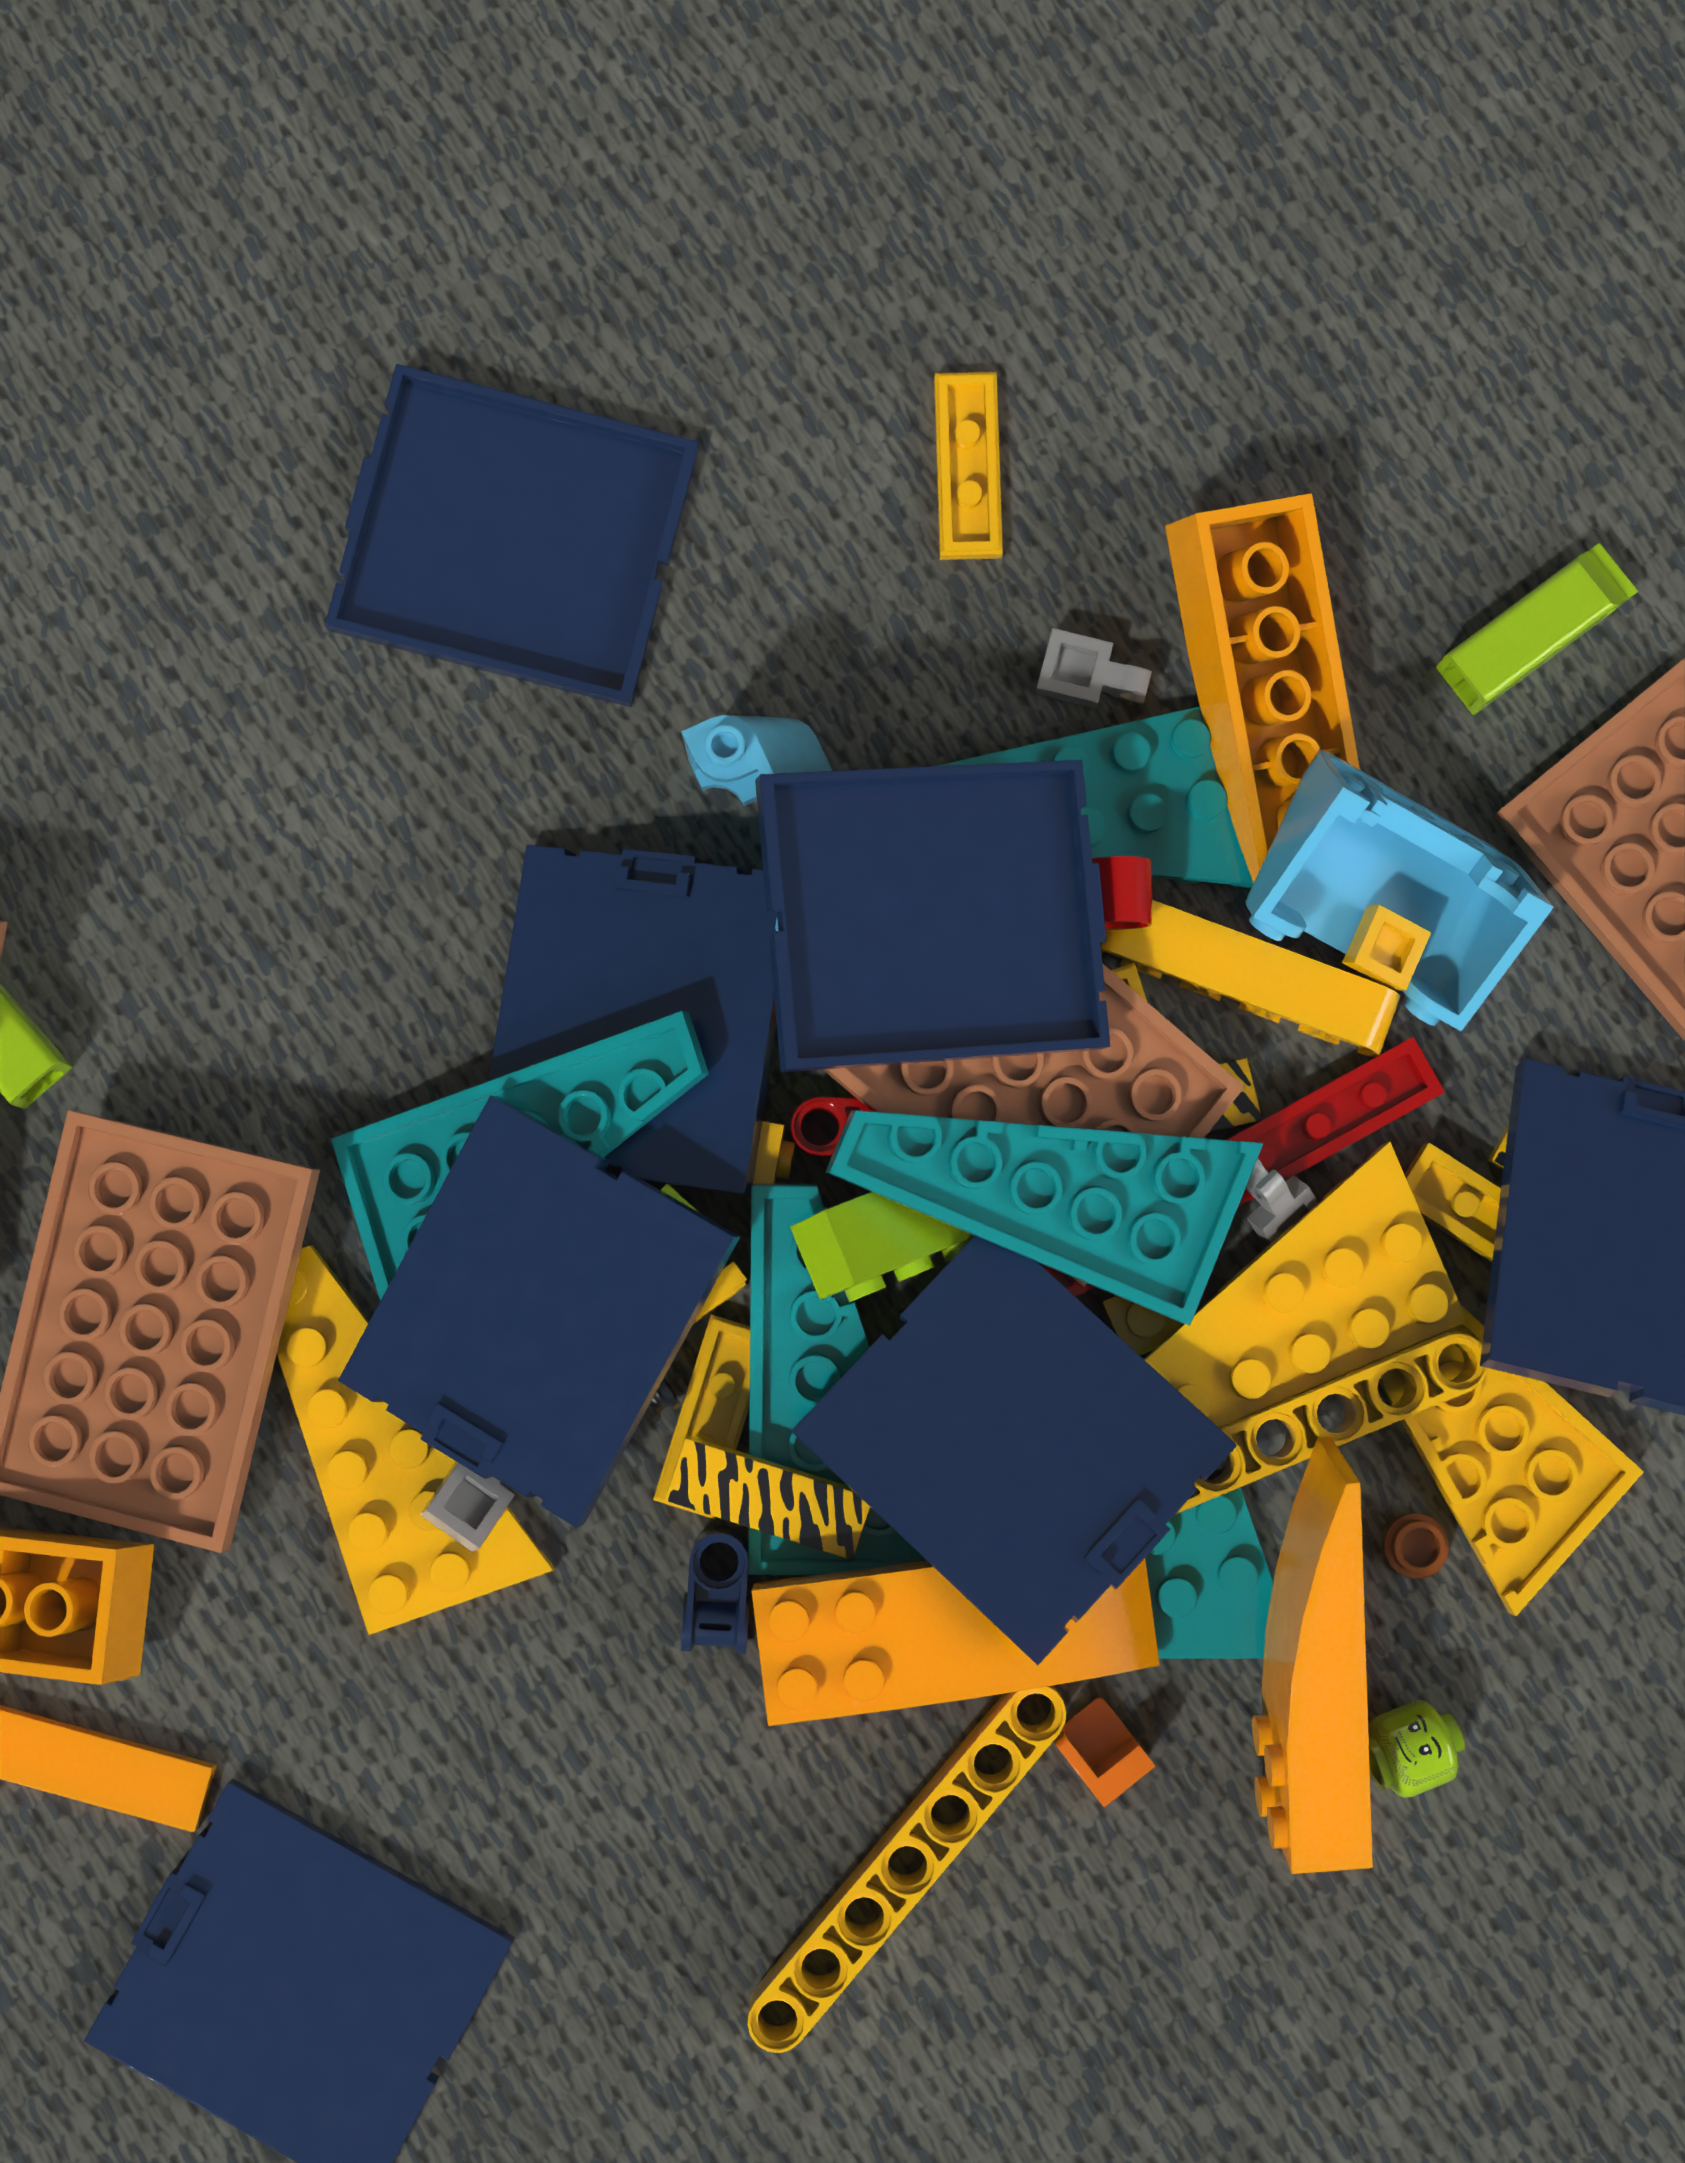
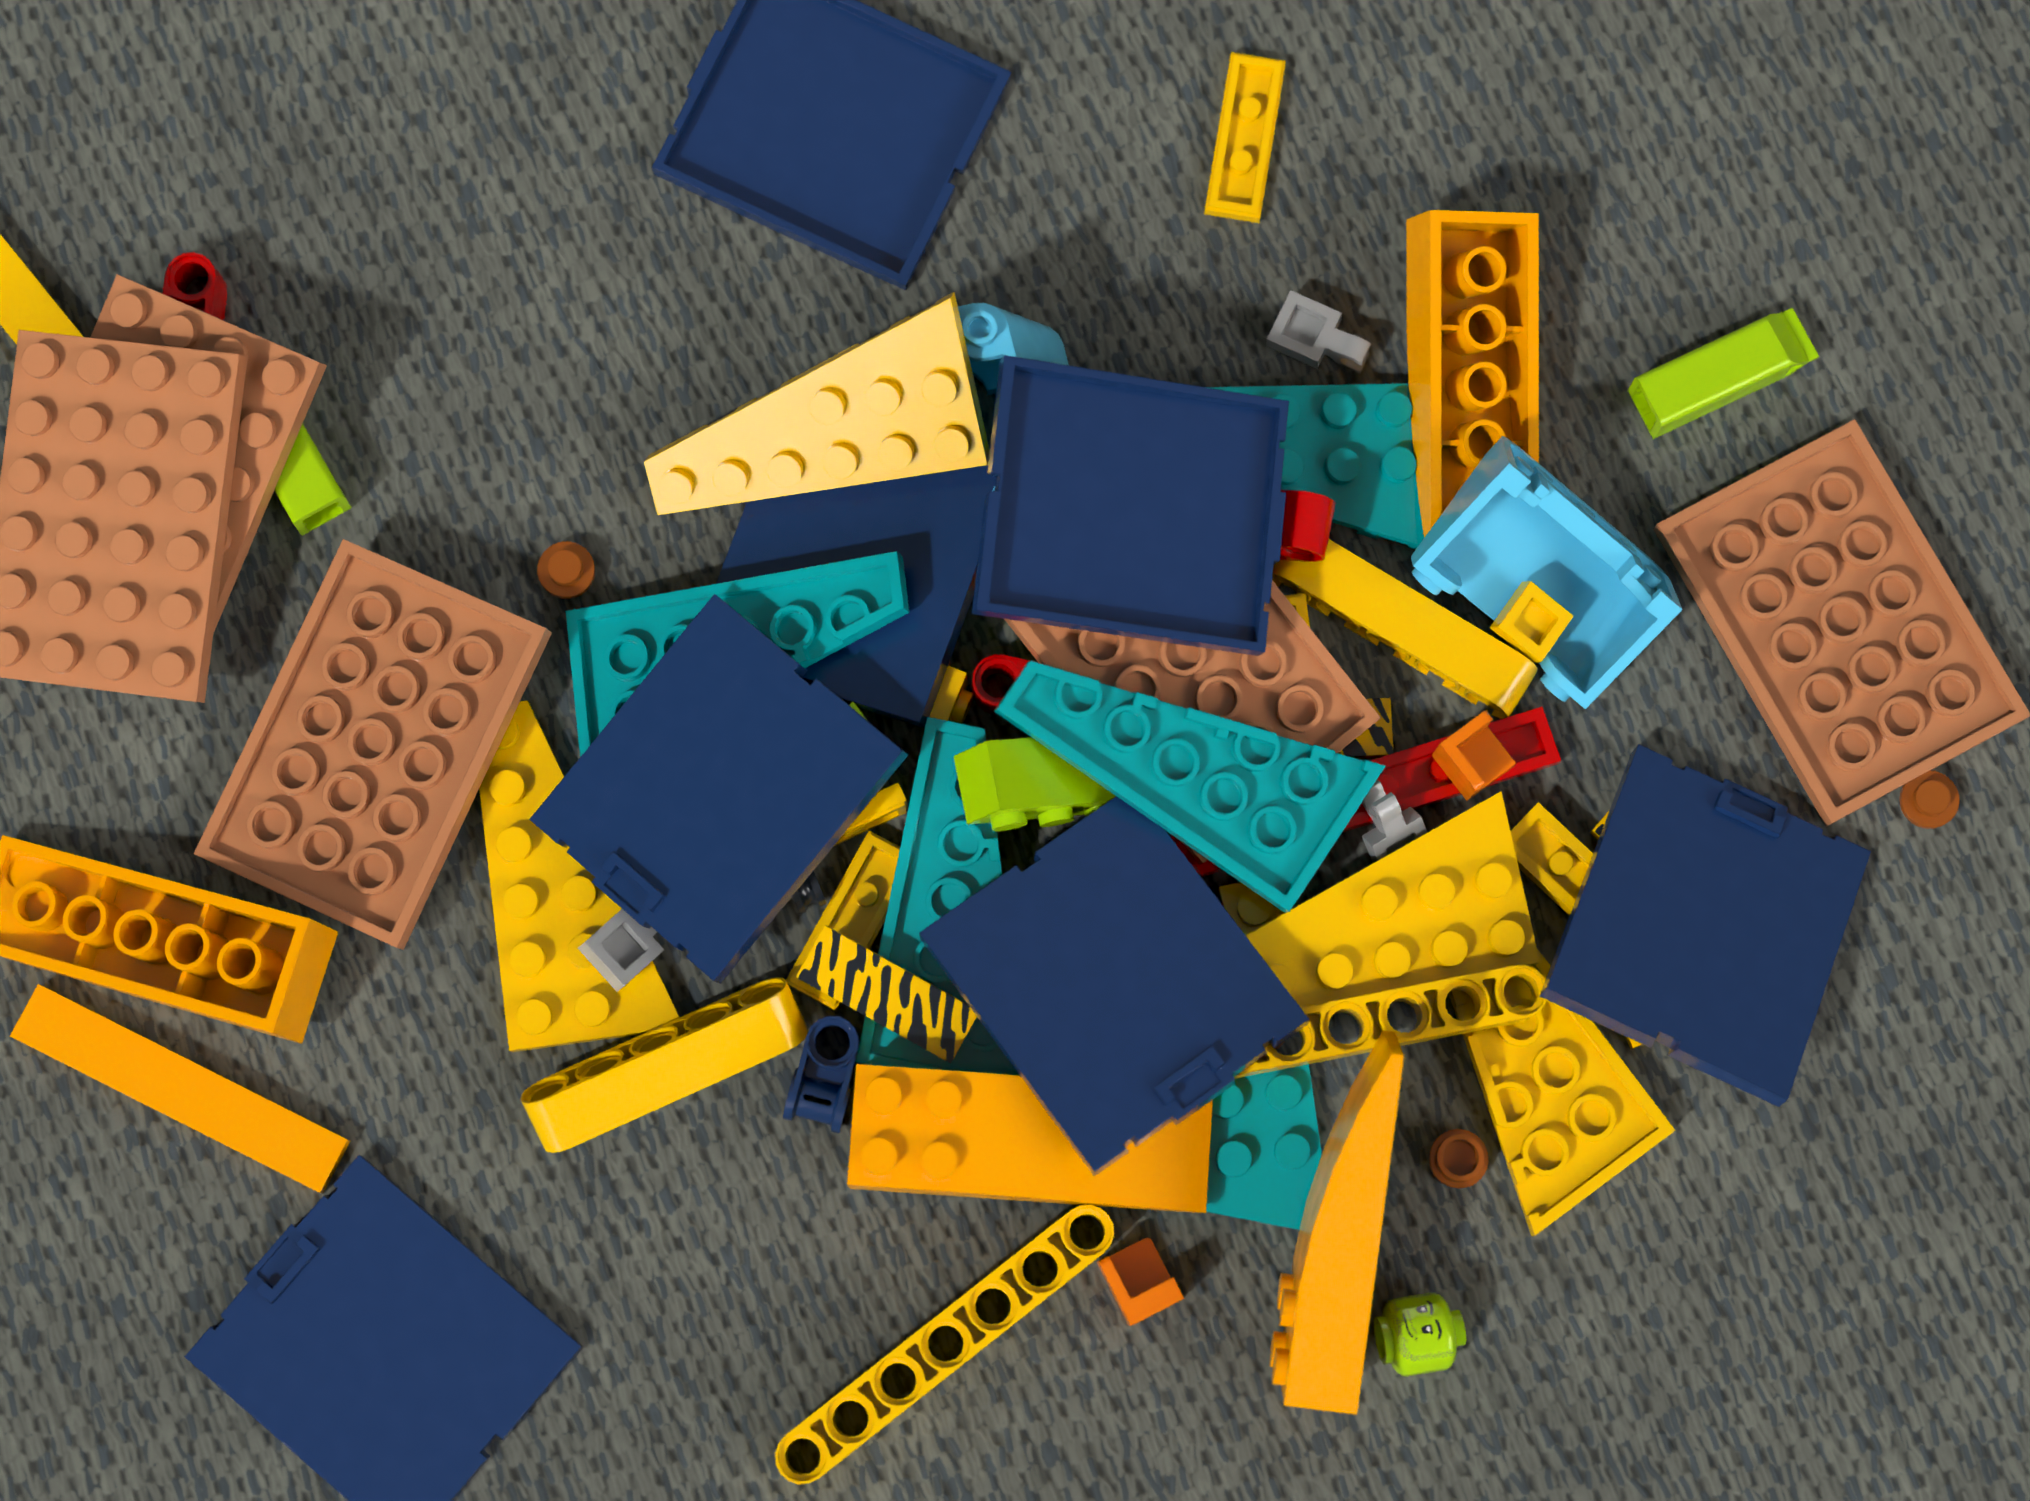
camera: 15 degrees right, 5 degrees down
none -> yellow beam [520,977,809,1153]
none -> dark orange plate [537,541,595,599]
none -> yellow wing [644,292,990,515]
none -> orange panel [1432,710,1516,801]

